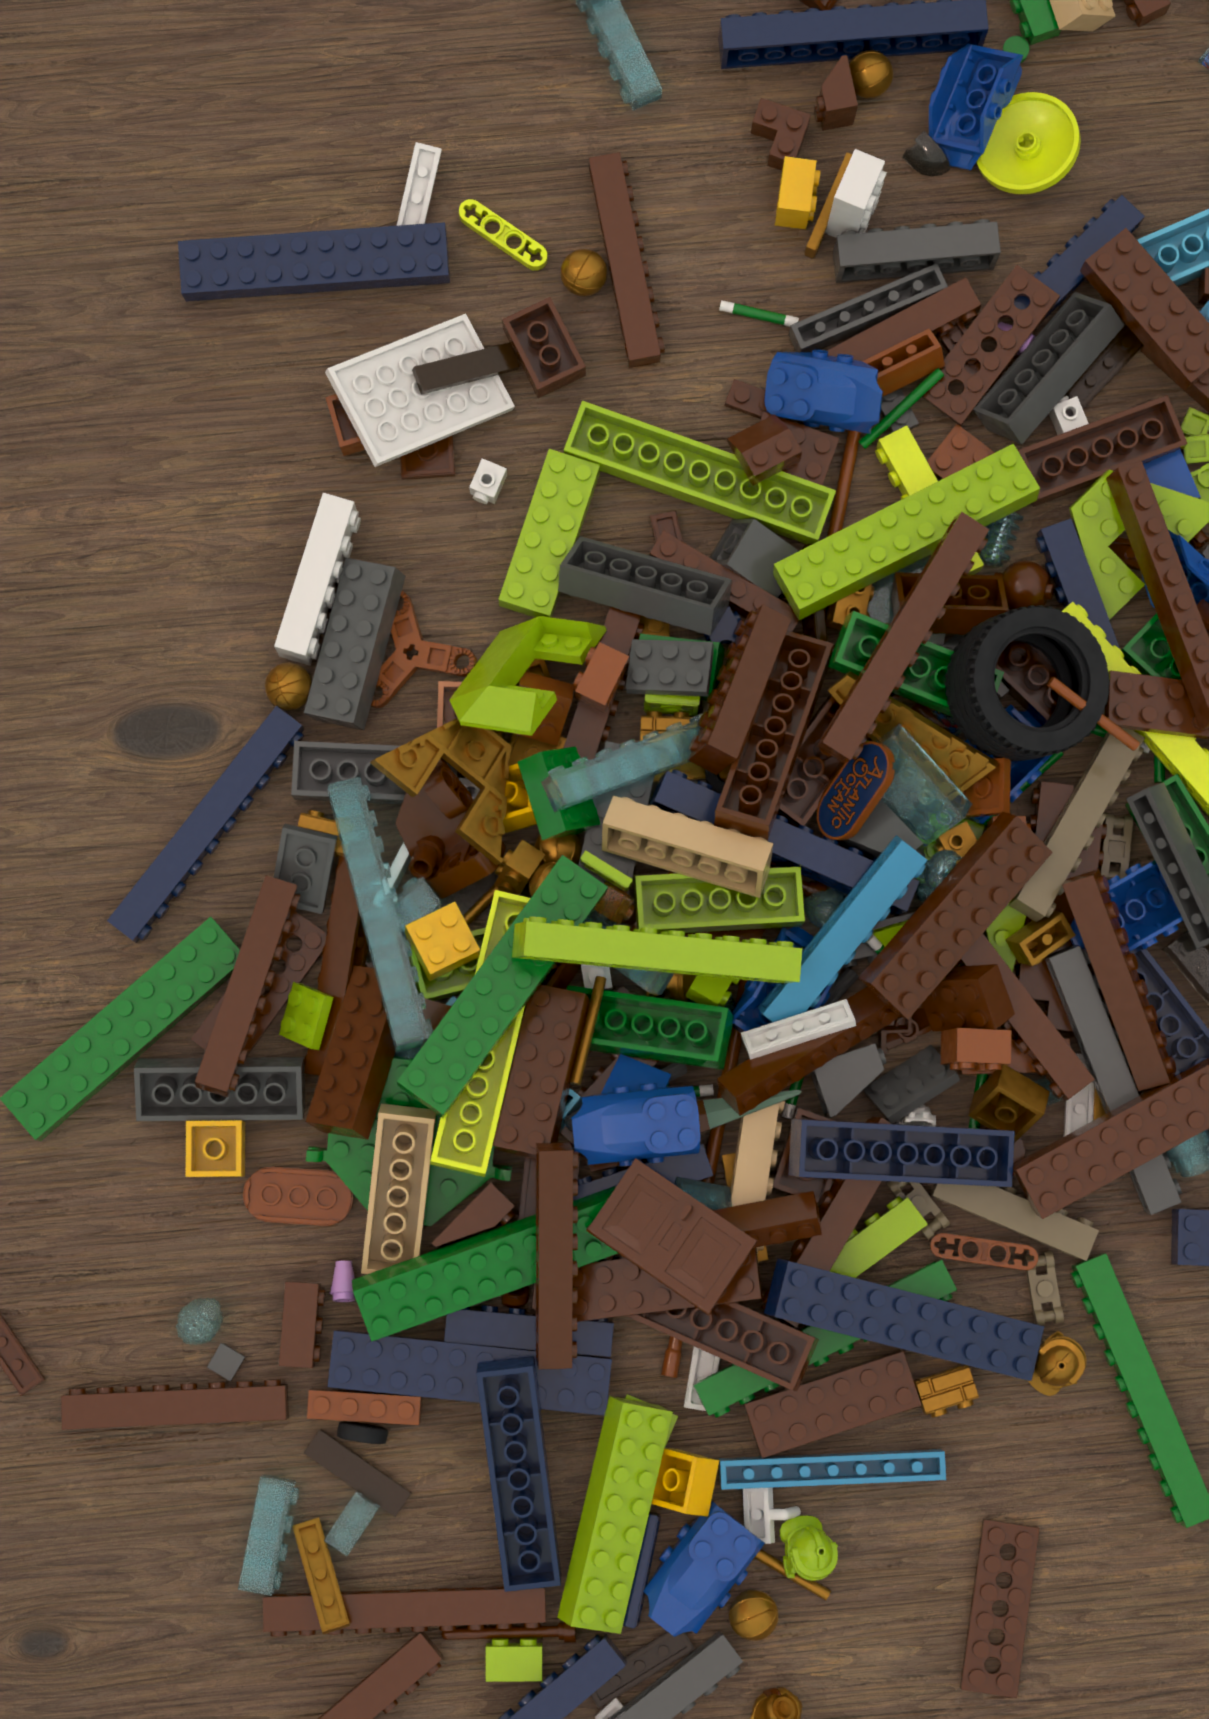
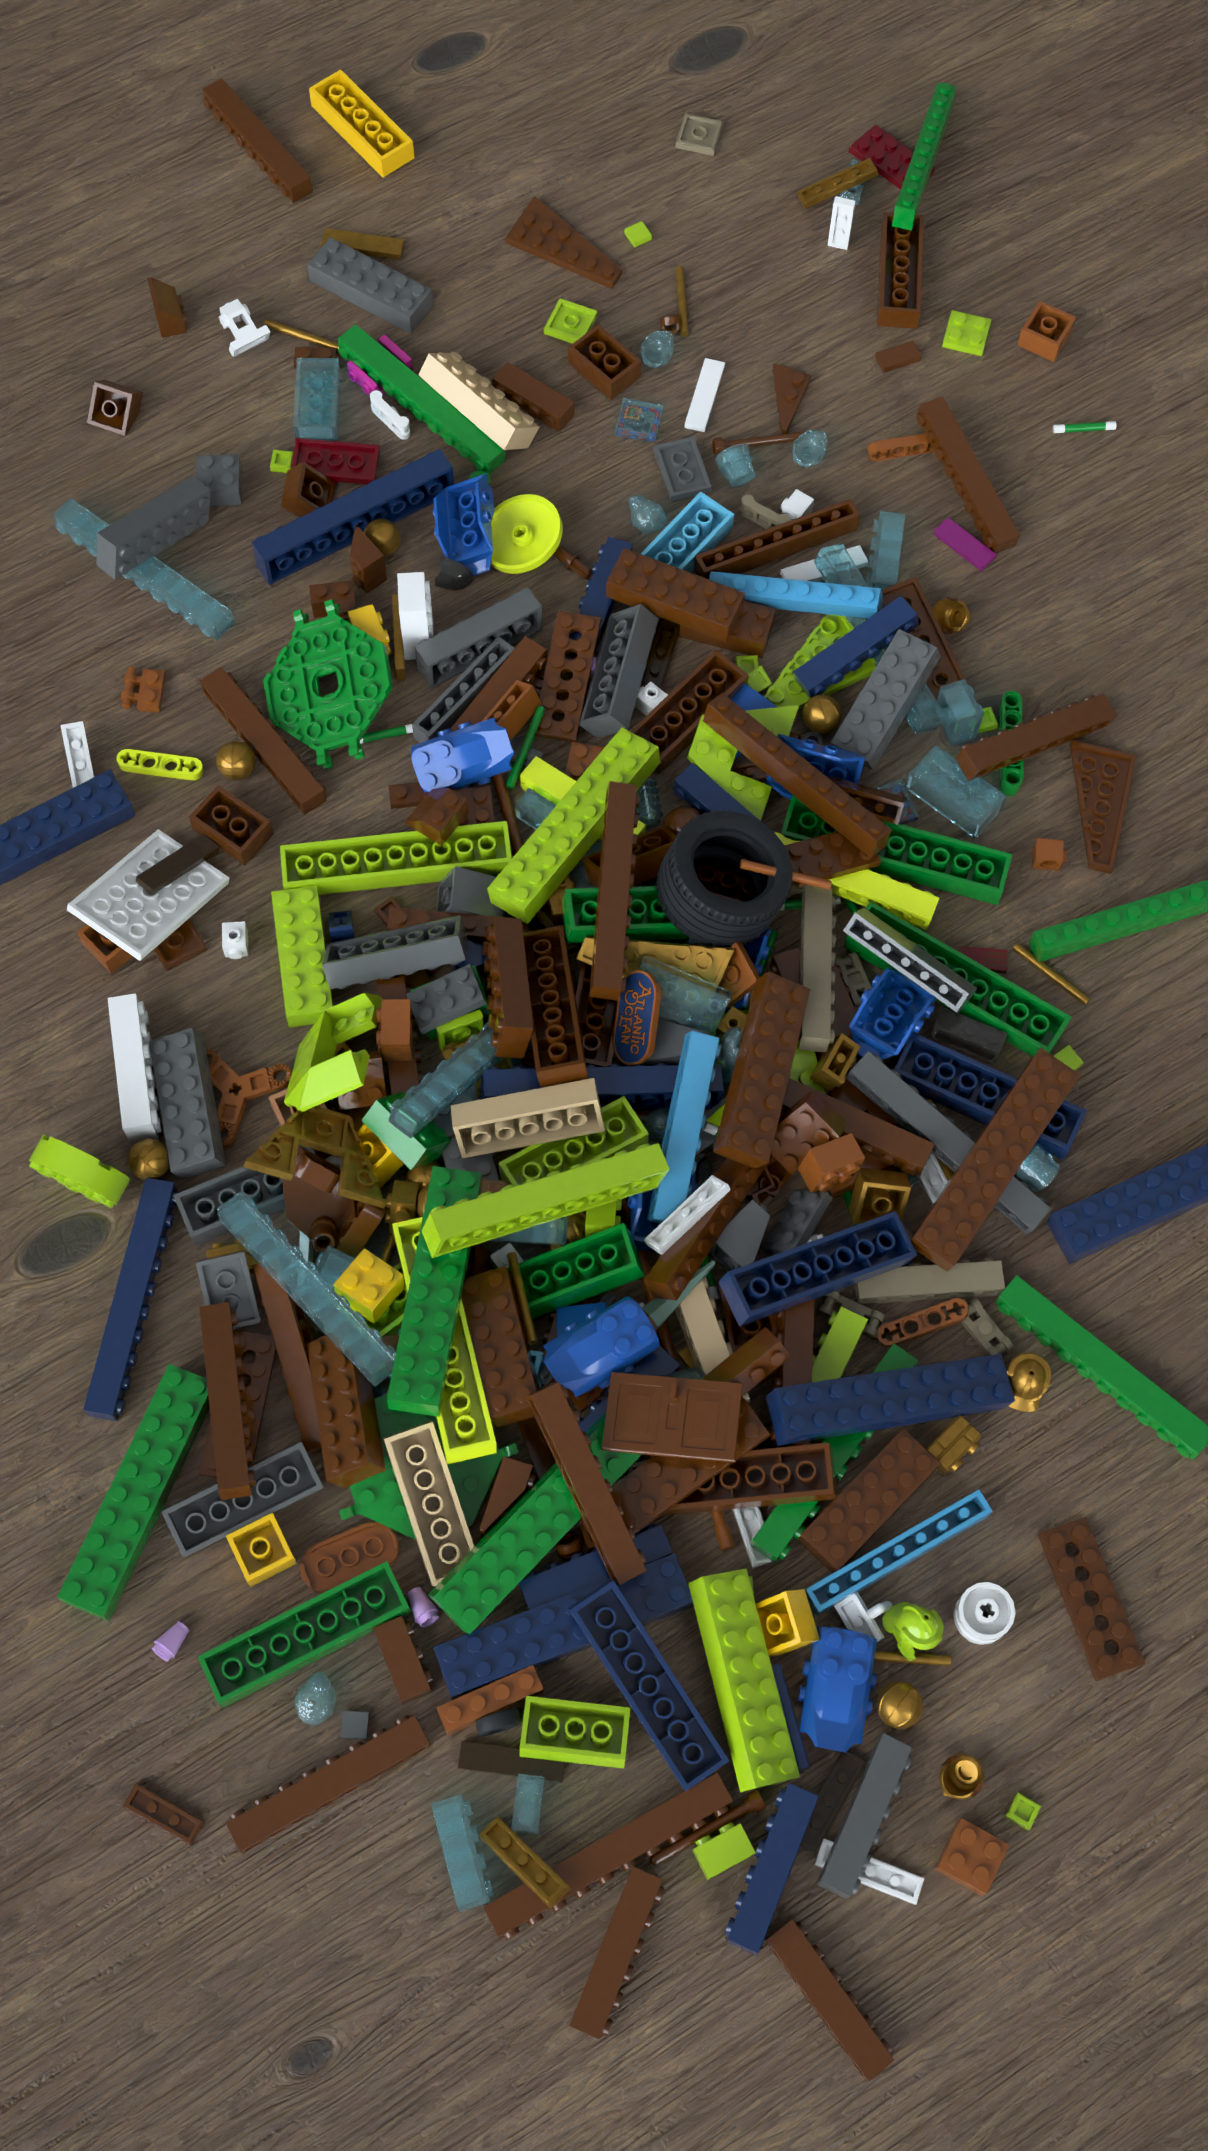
camera: 25 degrees left, 15 degrees down
lime plate [279,982,334,1050] -> none
lime tile [580,850,633,892] -> none
reddish brown brick [1062,869,1176,1091] -> none
none -> lime brick [29,1134,131,1208]
none -> dark orange plate [121,667,166,713]
none -> lavender cone [152,1621,190,1662]
none -> green brick [198,1561,411,1708]
none -> green plate [263,599,393,770]
none -> dark blue slope [329,910,355,943]
none -> clear light blue brick [515,788,556,829]
none -> lime brick [520,1696,631,1769]
none -> reddish brown axle [553,545,592,579]
none -> clear light blue piece [628,495,667,536]
none -> white wheel [953,1582,1015,1645]

